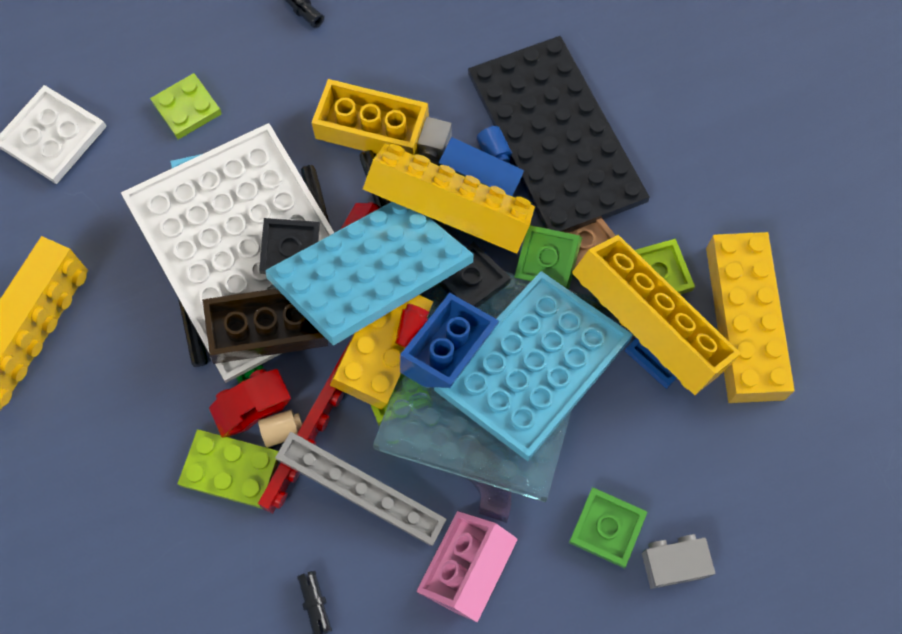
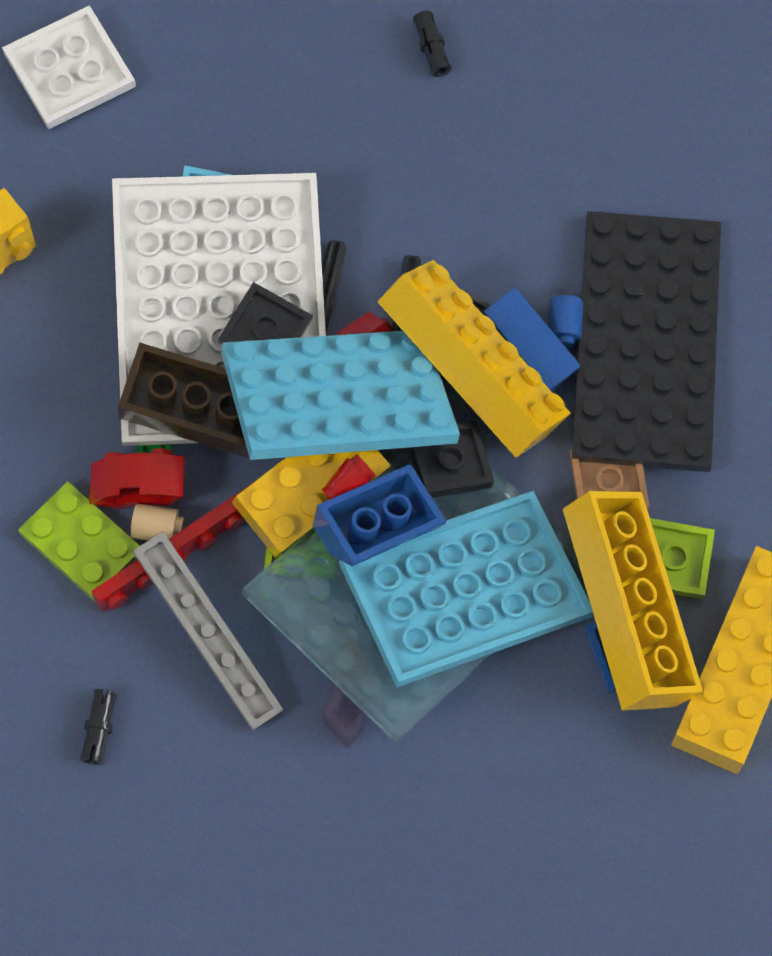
camera: 25 degrees right, 0 degrees up
lime plate [150,73,222,140] -> none
black axle [178,298,208,367] -> none
yellow brick [311,79,429,155] -> none
bright pink slope [416,511,518,622] -> none
light grey brick [417,117,452,161] -> none
bright green plate [514,225,582,290] -> none
bright green plate [569,487,647,568] -> none
light grey brick [642,534,715,589] -> none

